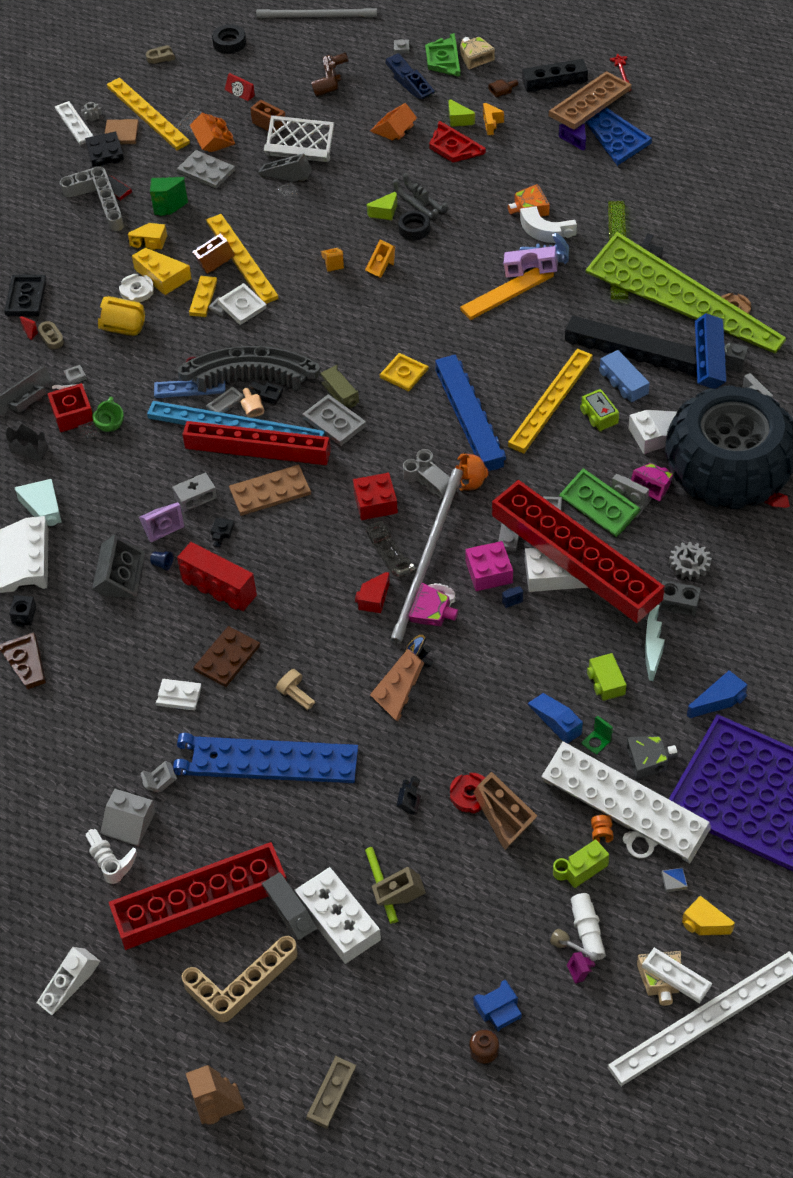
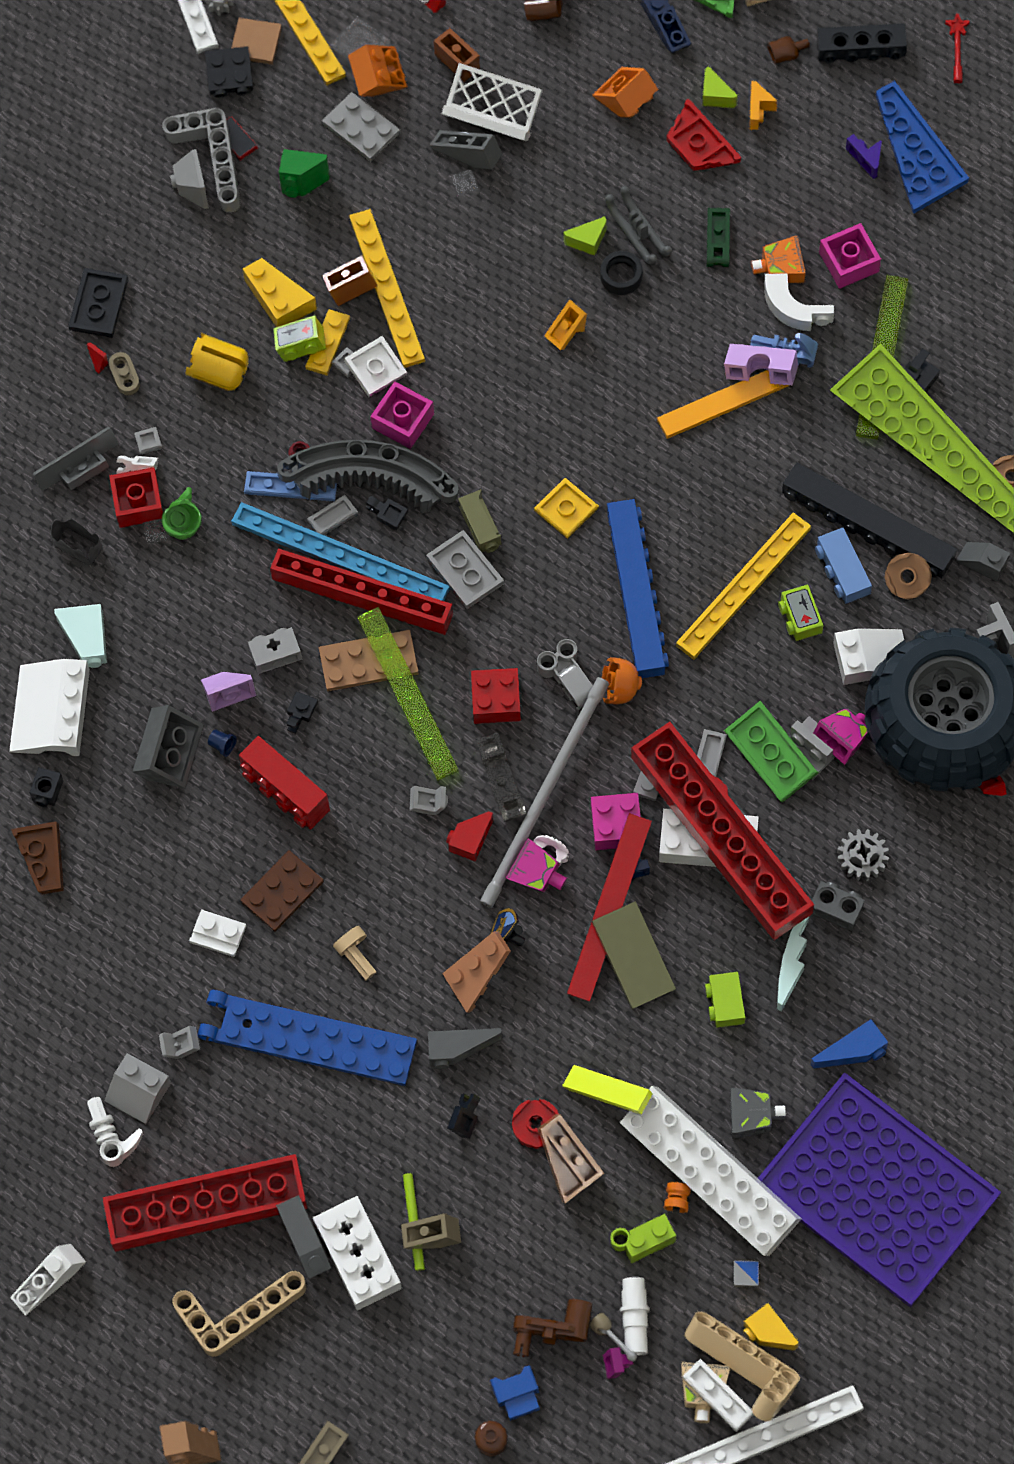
camera: 10 degrees right, 15 degrees up
white plate [119,274,154,302] -> none
yellow slope [128,223,167,250] -> none
light nougat piece [240,388,265,418] -> none
light orange slope [321,248,344,272] -> none
blue slope [528,693,583,744] -> none
medium nougat plate [548,71,632,129] -> none
green bracket [582,716,613,755] -> none
white piece [623,831,658,858] -> none
blue brick [695,313,726,389] -> none
none -> light grey slope [170,149,209,209]
none -> lime brick [273,315,326,362]
none -> clear neon green tile [357,607,459,781]
none -> dark pink brick [370,381,434,449]
none -> light grey bracket [410,786,448,815]
none -> dark grey slope [428,1028,502,1069]
none -> reddish brown piece [513,1299,593,1358]
none -> neon yellow tile [562,1065,653,1115]
none -> red tile [567,813,652,1002]
none -> olive tile [591,901,676,1009]
none -> tan beam [685,1312,800,1421]
none -> dark green plate [707,208,730,267]
none -> dark pink brick [819,223,881,289]
none -> medium nougat tile [885,553,932,599]

